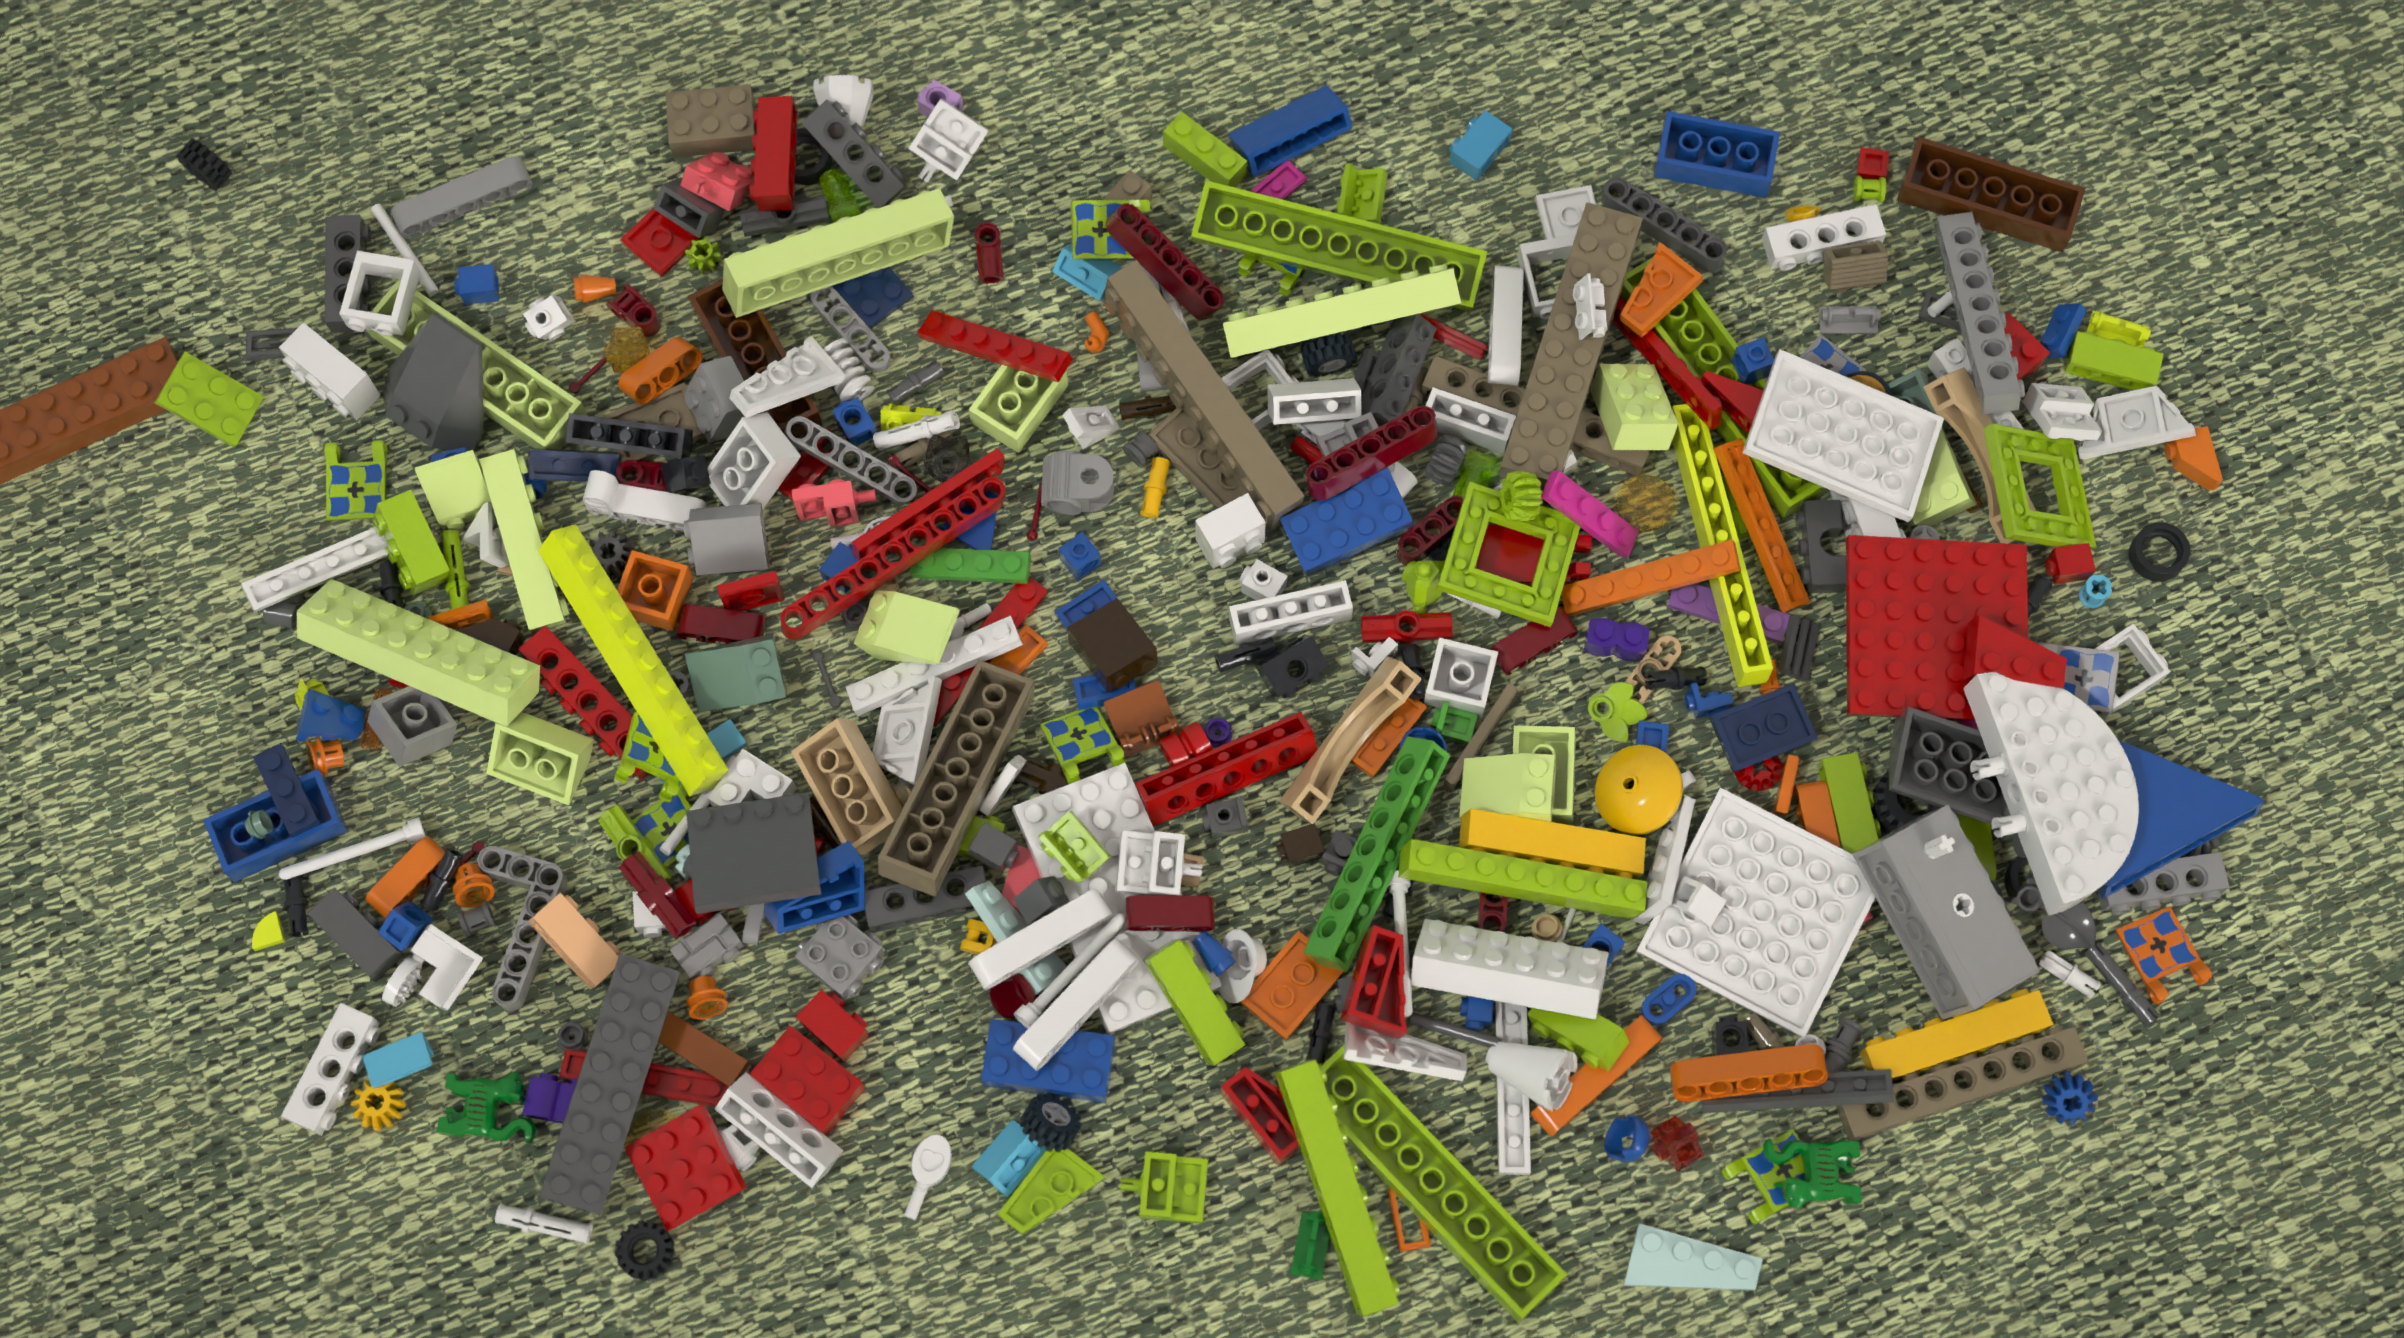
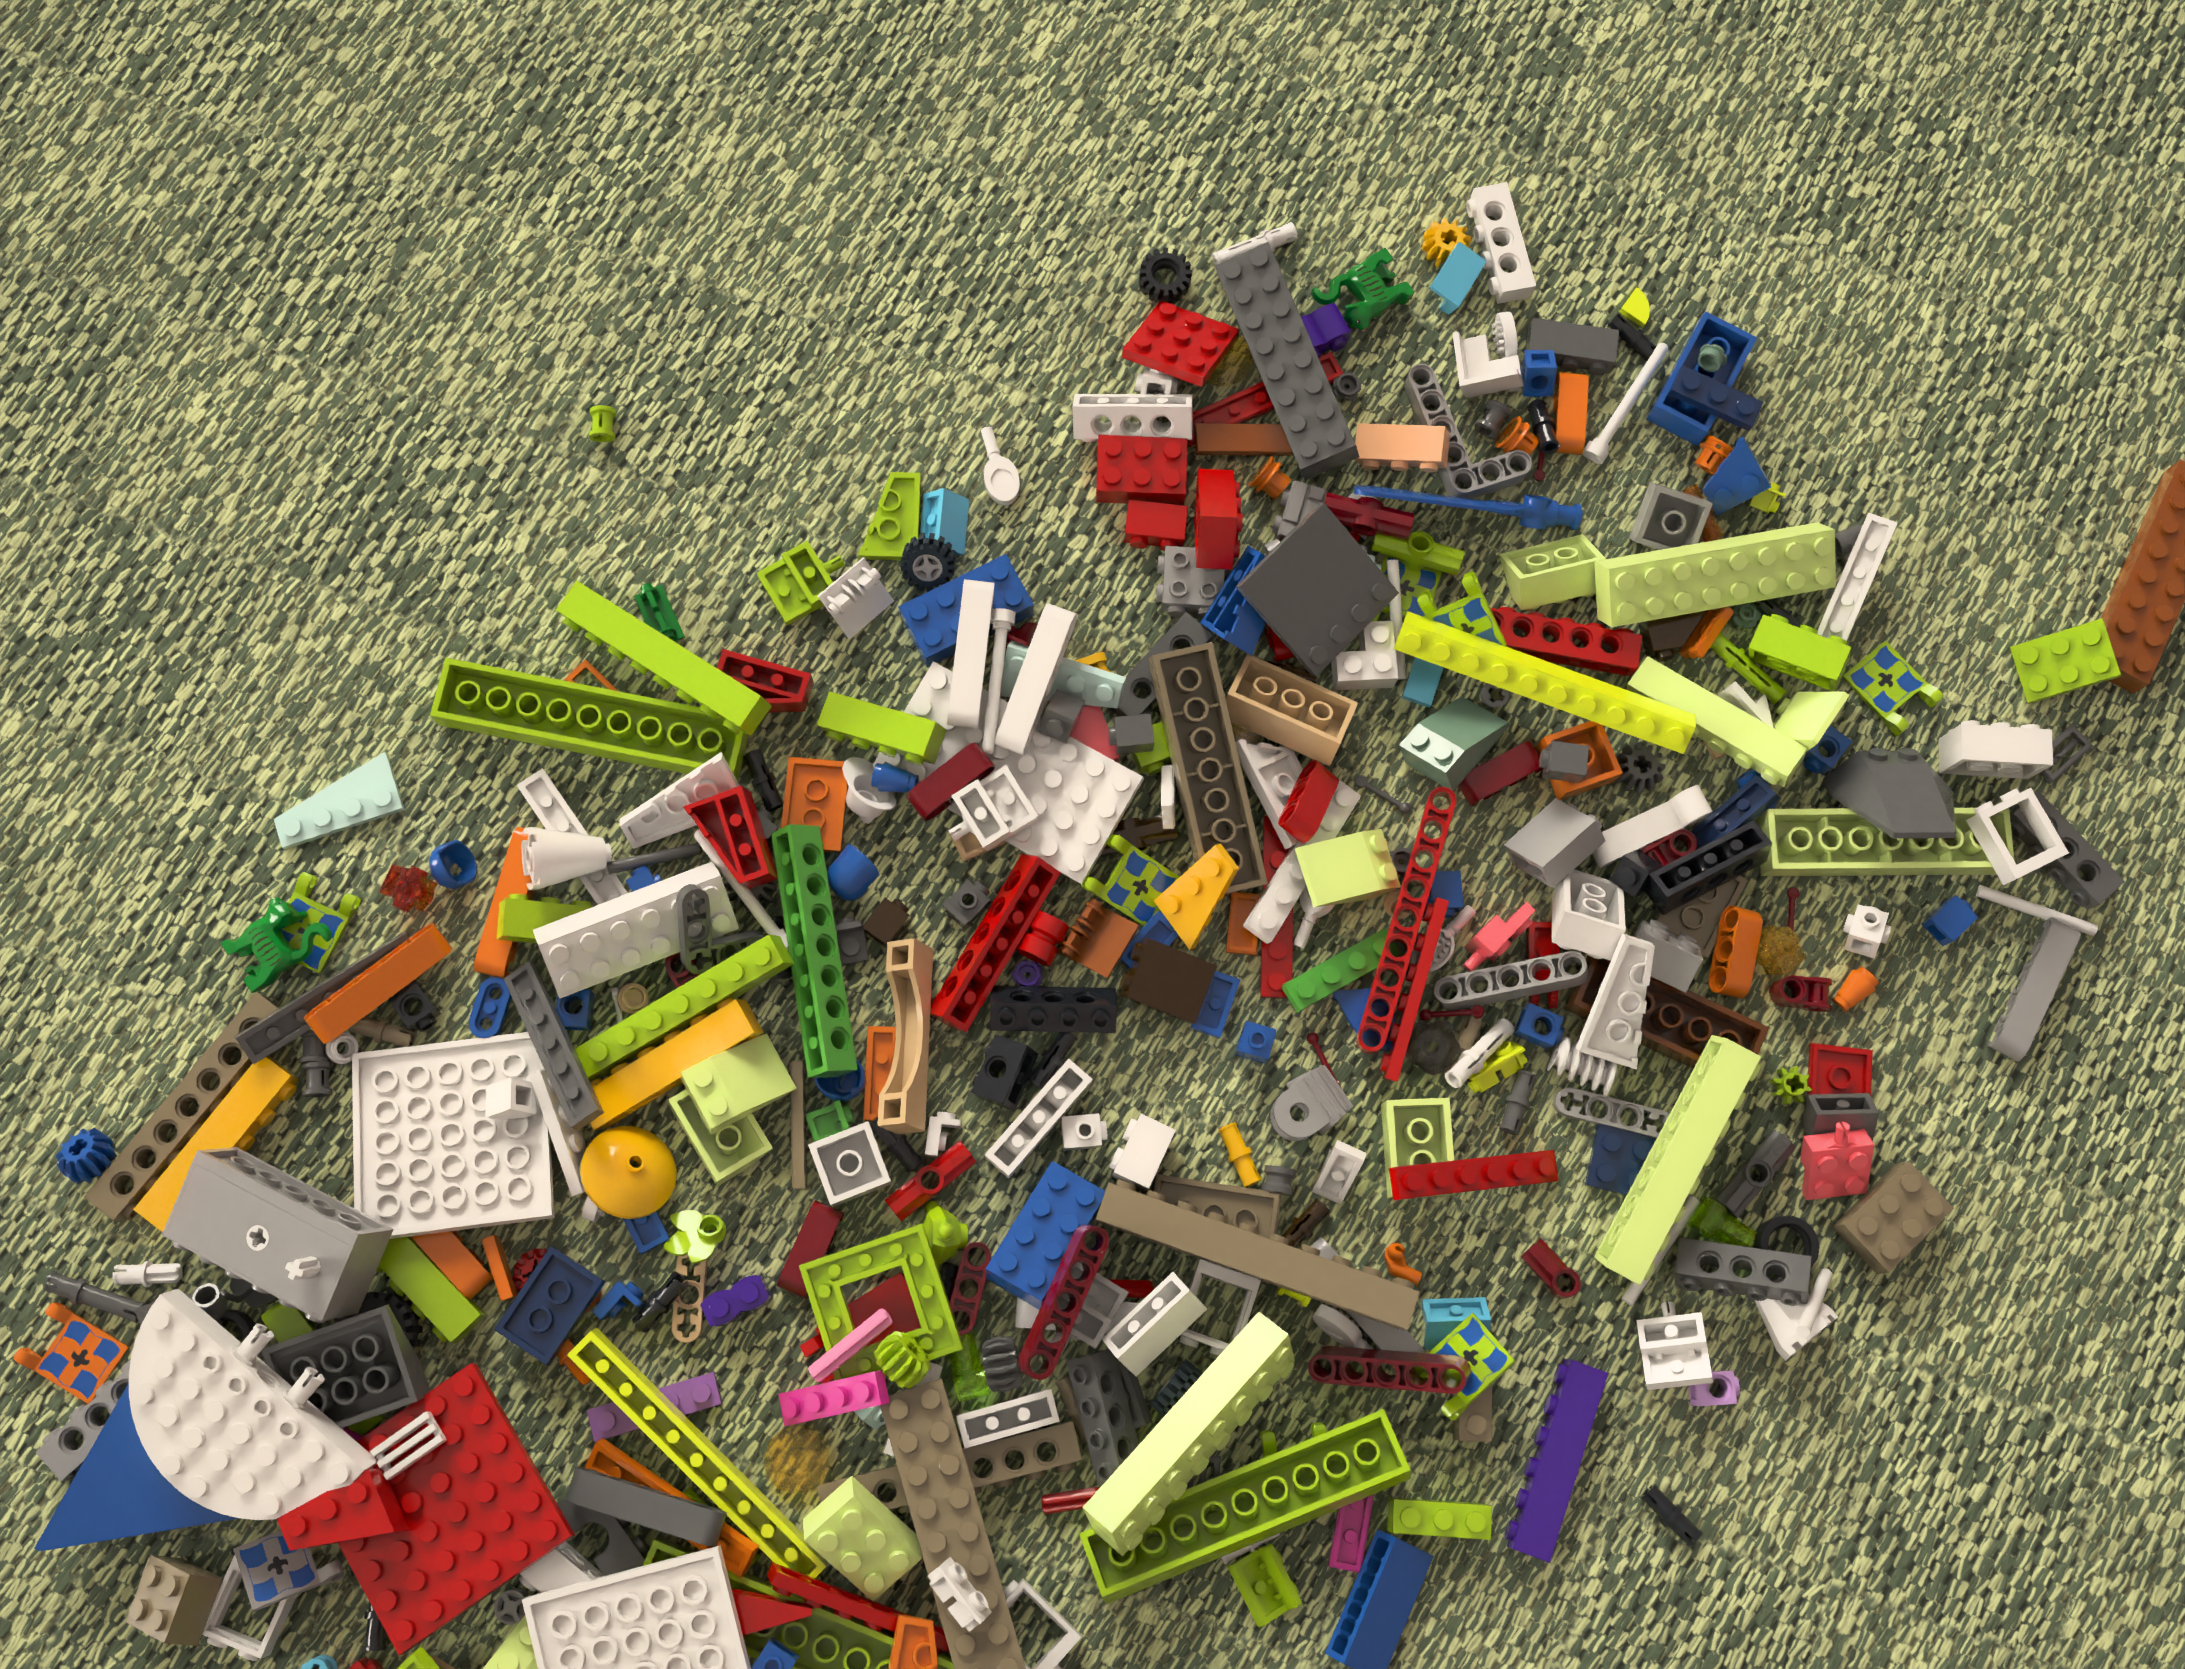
camera: 135 degrees right, 5 degrees up
red tile [717,571,785,611] -> none
red brick [749,96,798,212] -> none
lime bracket [1038,810,1112,883] -> none
white beam [1488,265,1523,386] -> none
orange plate [1561,540,1741,616] -> none
dark grey tile [1778,614,1820,681] -> none
none -> dark tan brick [126,1555,223,1646]
none -> white tile [370,1411,447,1480]
none -> dark grey plate [504,961,604,1131]
none -> dark grey beam [565,1467,727,1547]
none -> dark grey beam [676,884,765,974]
none -> bright pink axle [808,1308,893,1383]
none -> white hinge [818,558,894,640]
none -> blue hair [827,844,880,901]
none -> black brick [990,985,1117,1033]
none -> yellow wing [1154,844,1239,950]
none -> red brick [1194,469,1243,570]
none -> red beam [1278,760,1339,844]
none -> blue piece [1354,485,1583,530]
none -> dark purple brick [1504,1359,1608,1563]
none -> dark grey brick [1539,741,1589,783]
none -> black pin [1640,1483,1703,1547]
none -> white bar [1796,1268,1832,1338]

